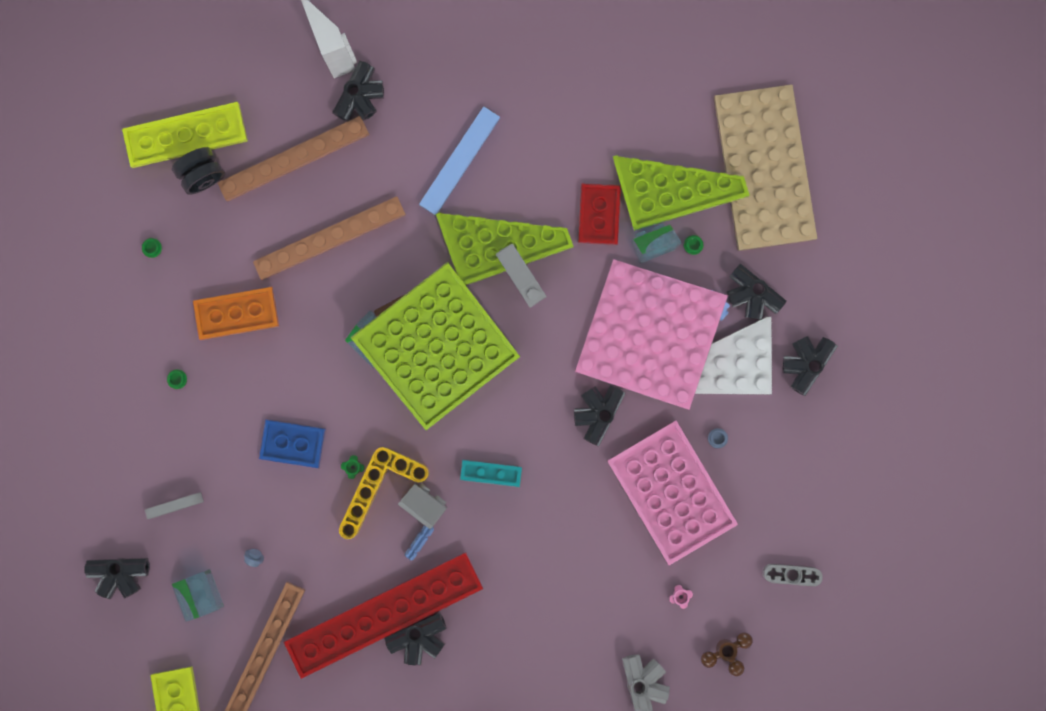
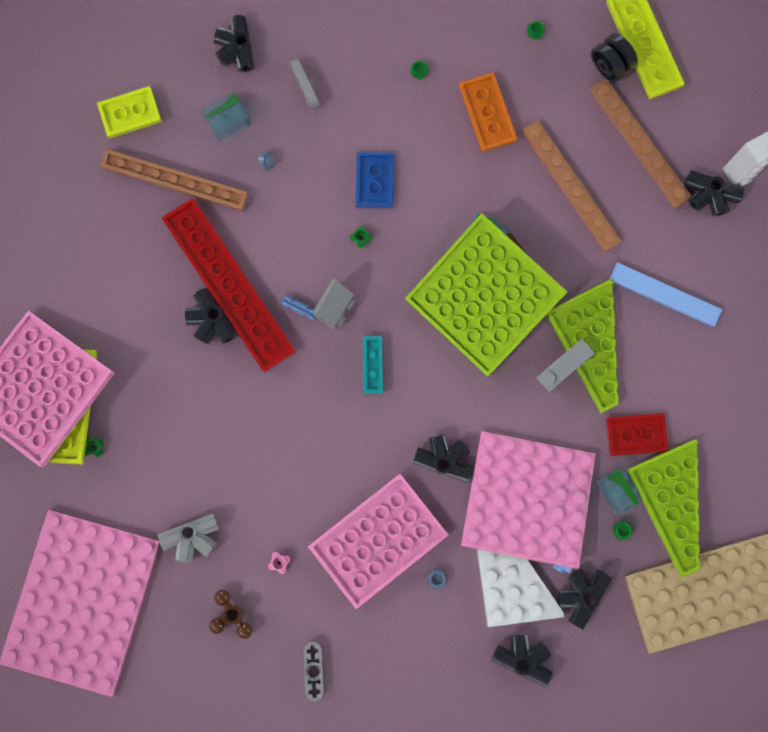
camera: 85 degrees right, 5 degrees down
yellow beam [339,447,429,539] -> none

